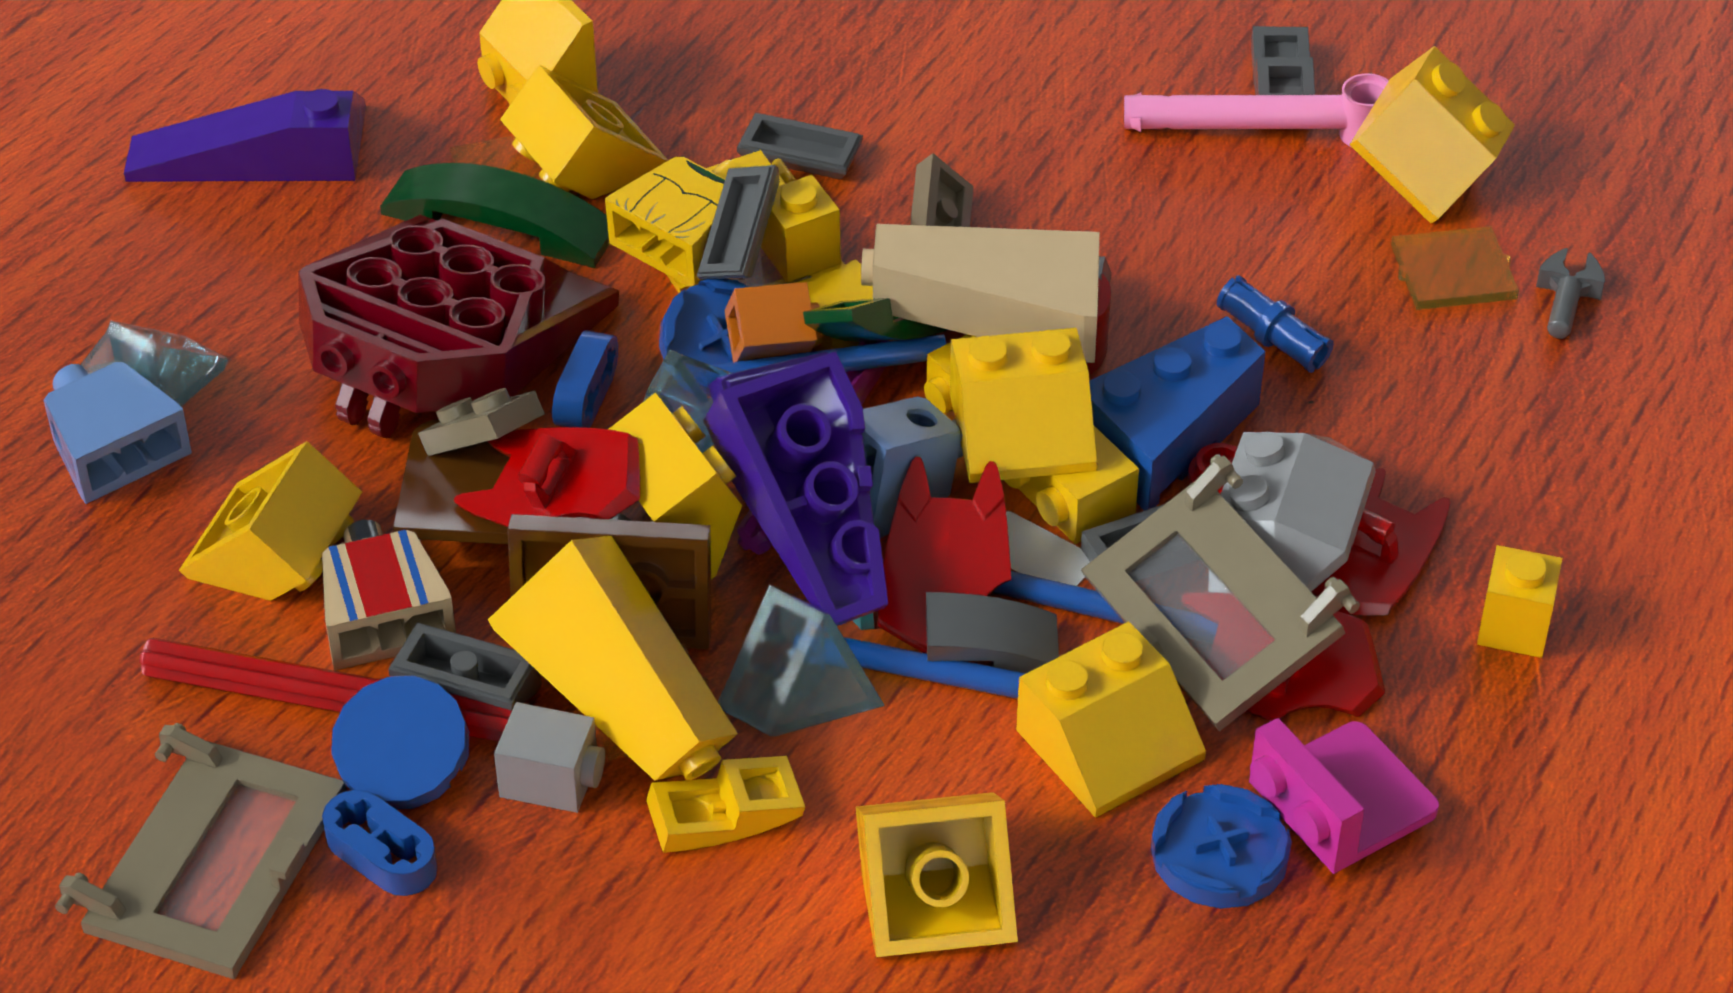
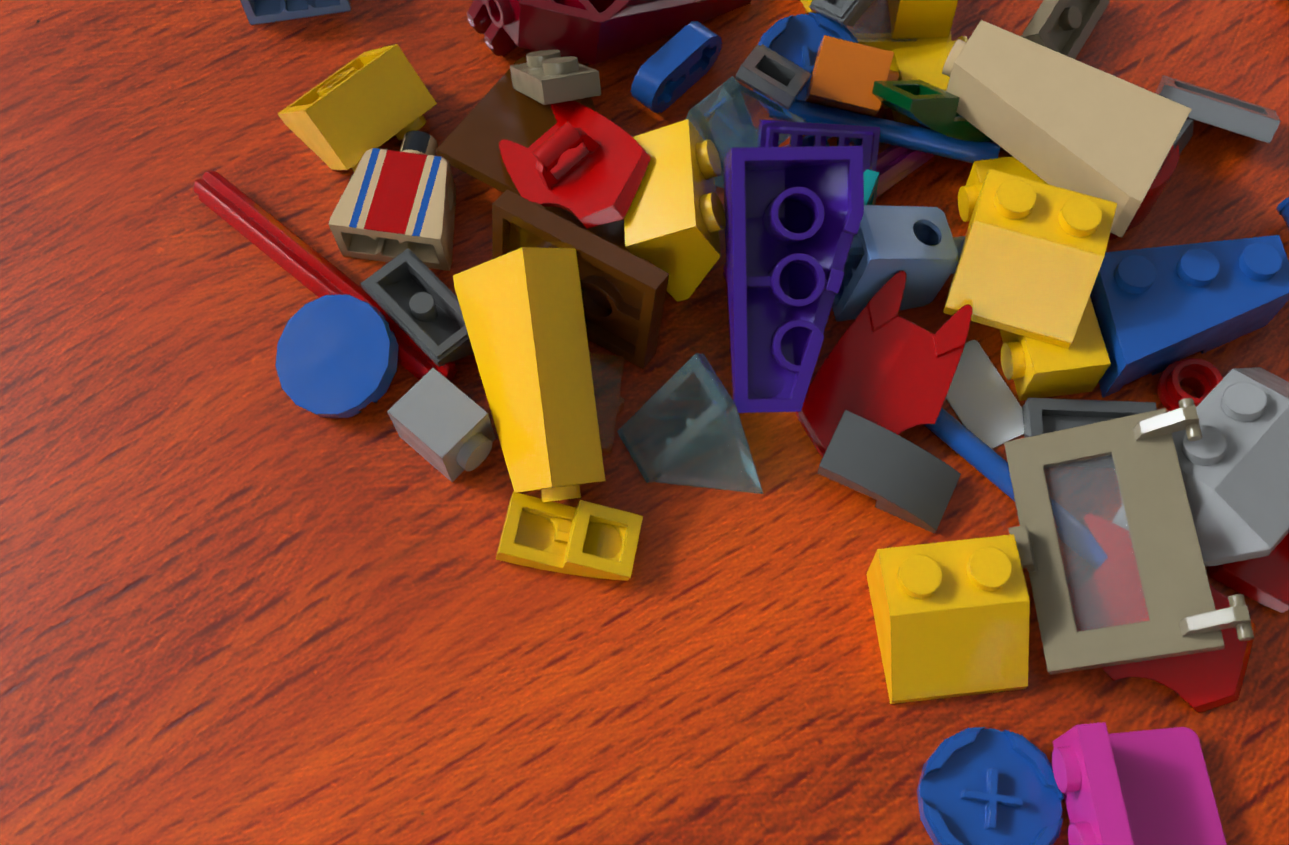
camera: 30 degrees right, 20 degrees up
dark tan piece [55,723,347,979] -> none
blue beam [322,790,438,896] -> none
blue piece [795,629,1026,699] -> none
yellow slope [856,792,1018,957] -> none
none -> dark grey slope [735,44,811,110]
none -> dark grey tile [1155,75,1281,144]

